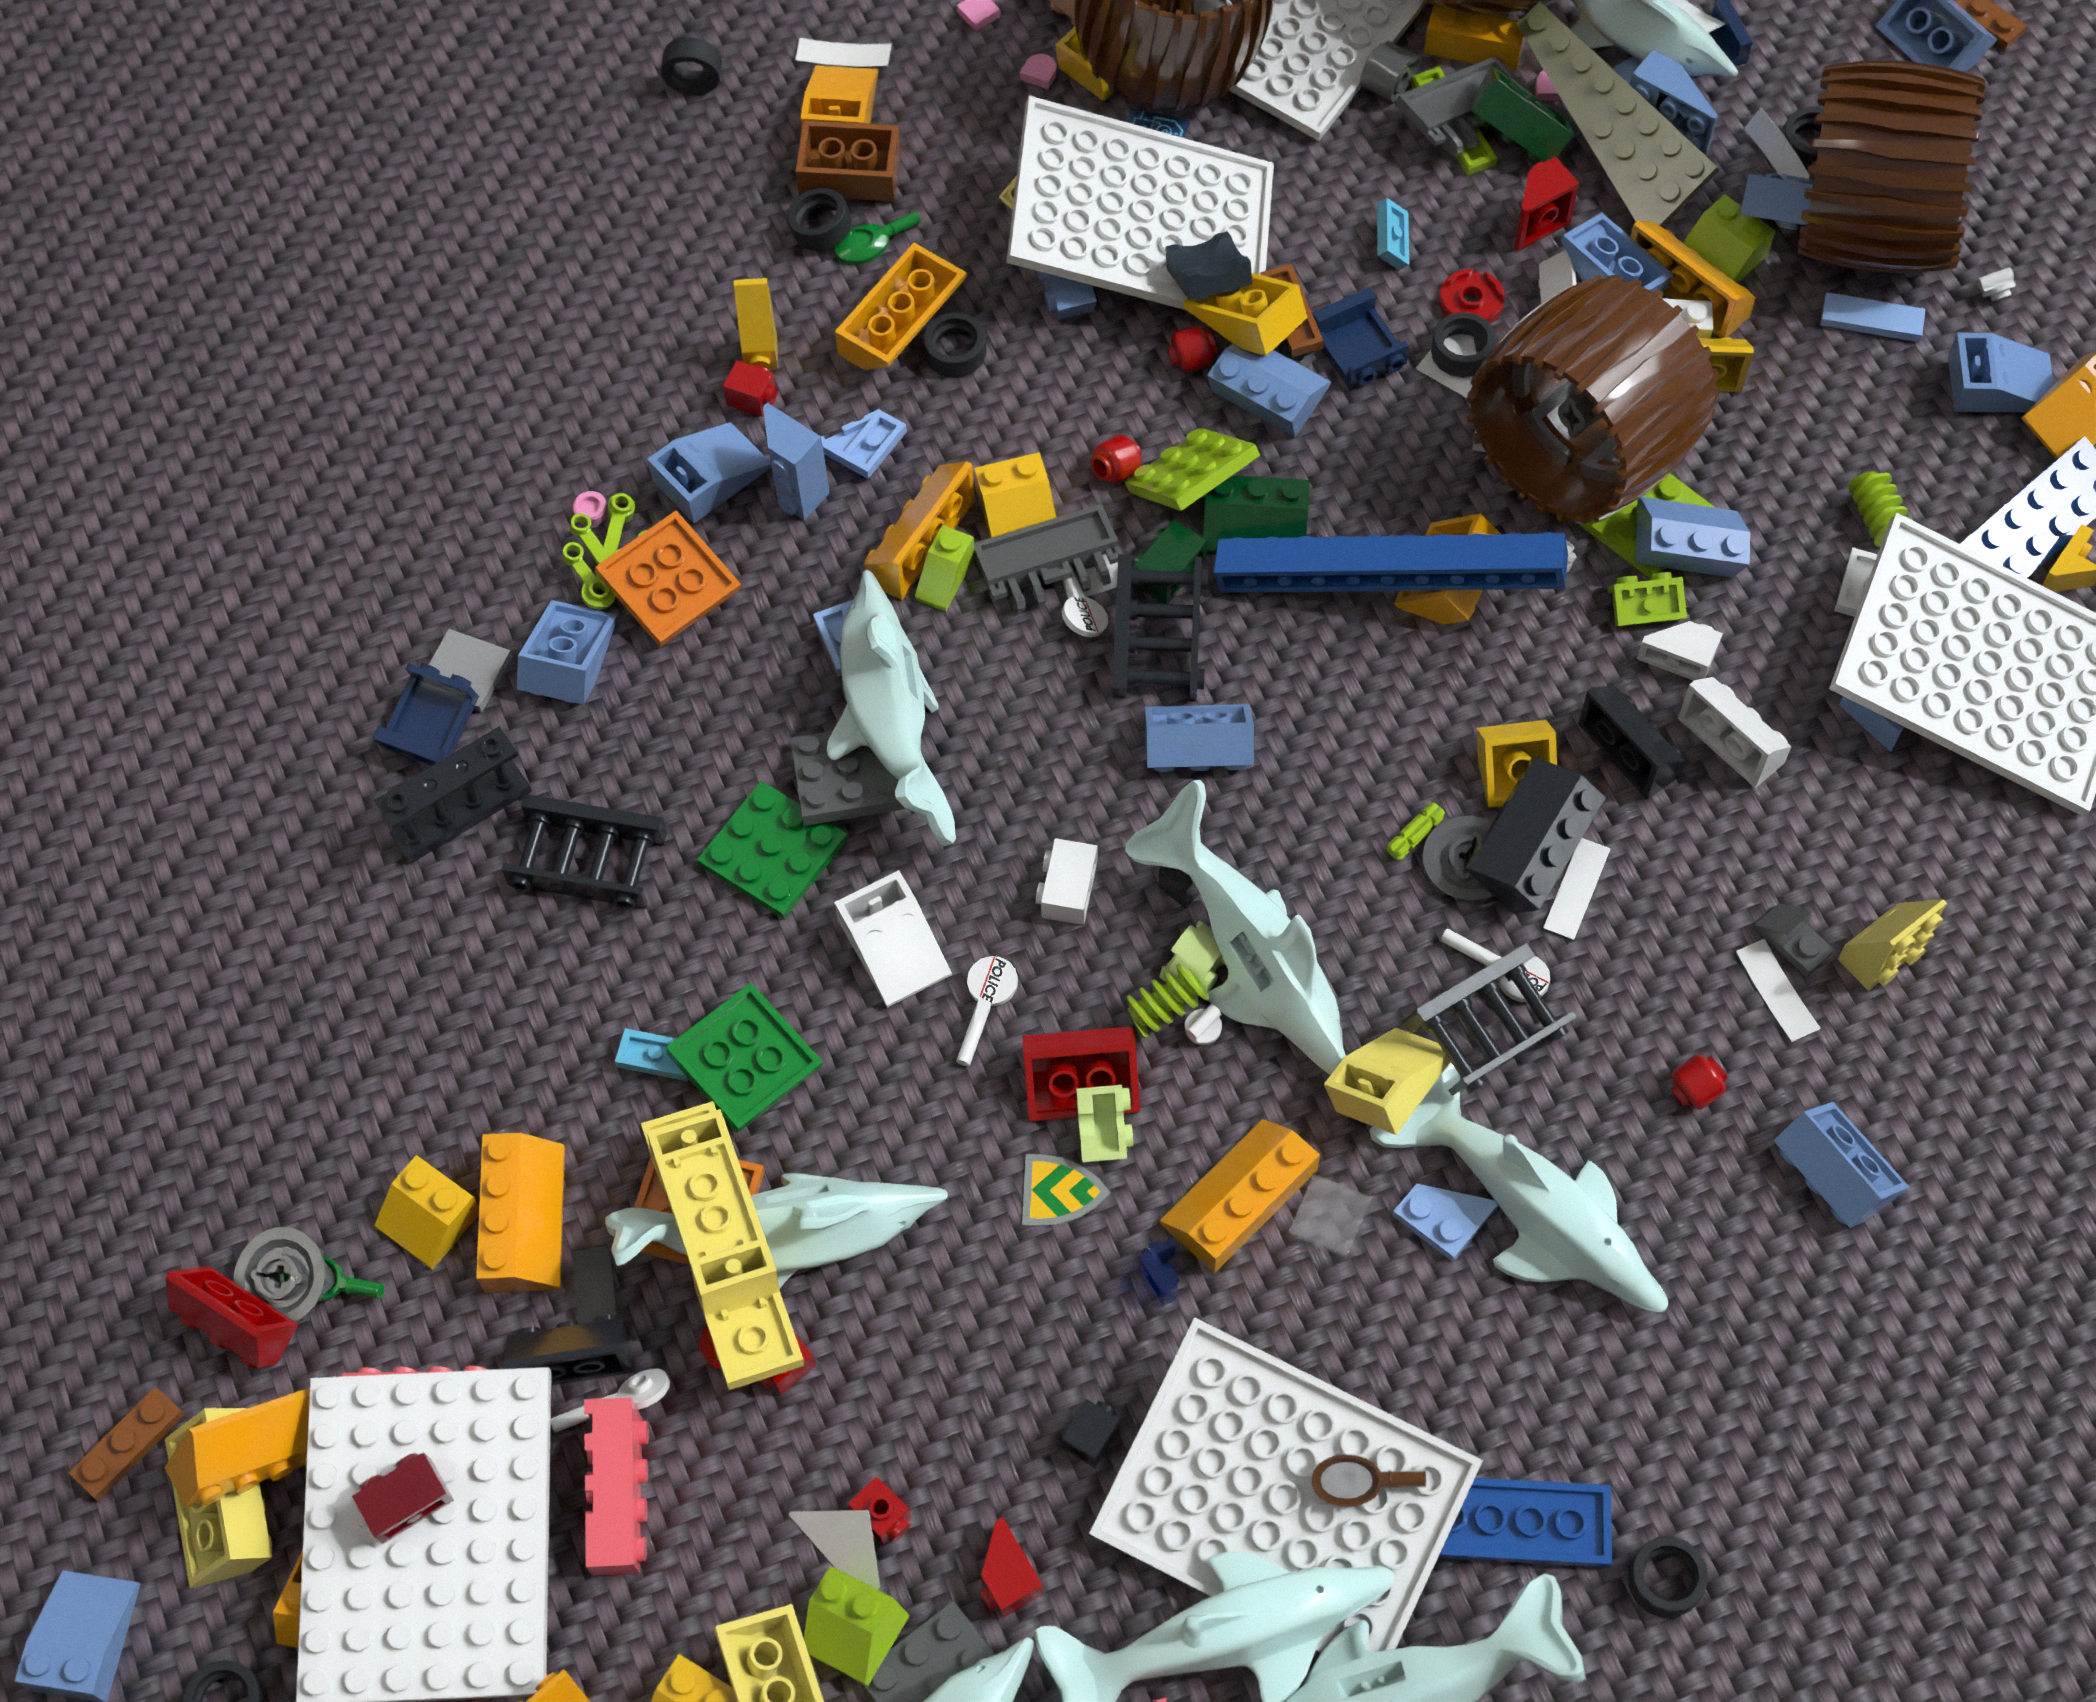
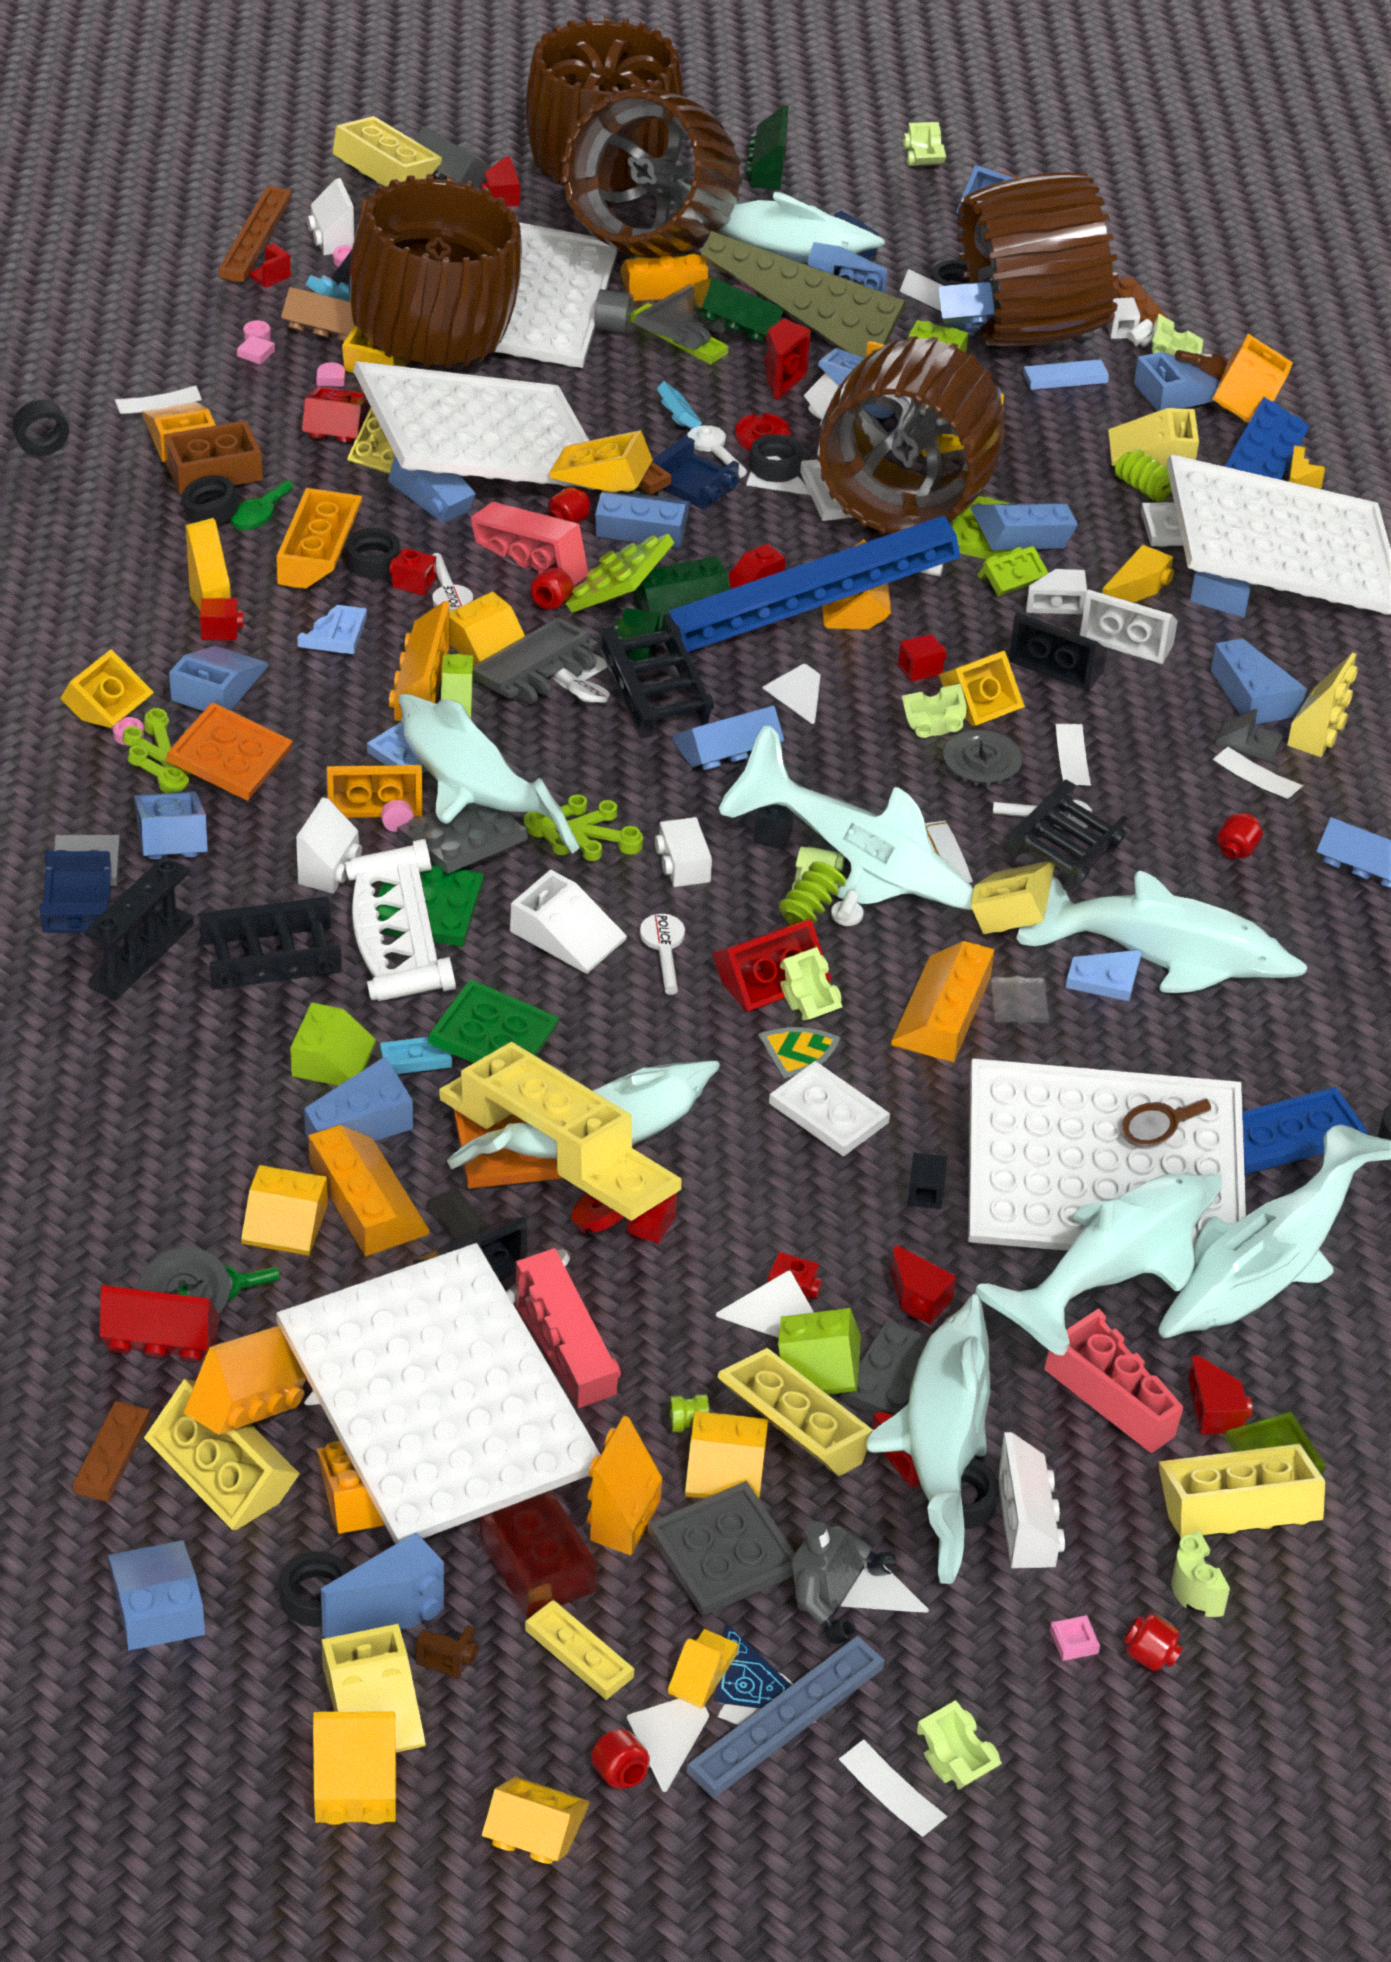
camera: 30 degrees left, 20 degrees down
dark red brick [352,1452,454,1544] -> none
medium blue slope [763,403,830,521] -> none
clear blue bracket [1139,1238,1179,1306] -> none
black brick [1165,231,1252,300] -> none
lime axle [1387,802,1445,860] -> none
black slope [1465,757,1606,914] -> none
none -> yellow slope [60,649,154,728]
none -> lime slope [290,1002,376,1086]
none -> white slope [296,797,362,894]
none -> slope [302,386,369,442]
none -> medium blue wedge [304,1056,413,1143]
none -> light orange slope [327,765,422,818]
none -> white piece [345,839,456,1002]
none -> bright pink tile [381,800,414,832]
none -> red brick [389,548,436,596]
none -> white piece [433,553,473,611]
none -> coral wedge [470,502,588,586]
none -> lime plant [524,794,643,861]
none -> lime wheel [669,1394,709,1433]
none -> white piece [688,425,747,478]
none -> red slope [728,543,786,589]
none -> white sticker [762,664,821,724]
none -> white plate [769,1061,890,1157]
none -> red brick [898,634,947,682]
none -> yellowish green cylinder [902,684,967,738]
none -> white sticker [925,820,973,883]
none -> yellow slope [1102,545,1174,603]
none -> white brick [1106,298,1140,339]
none -> light yellow slope [1108,408,1199,467]
none -> dark orange plate [1113,277,1169,327]
none -> yellowish green cylinder [1152,314,1203,356]
none -> reddish brown piece [1175,350,1229,379]
none -> medium blue wedge [1211,639,1307,725]

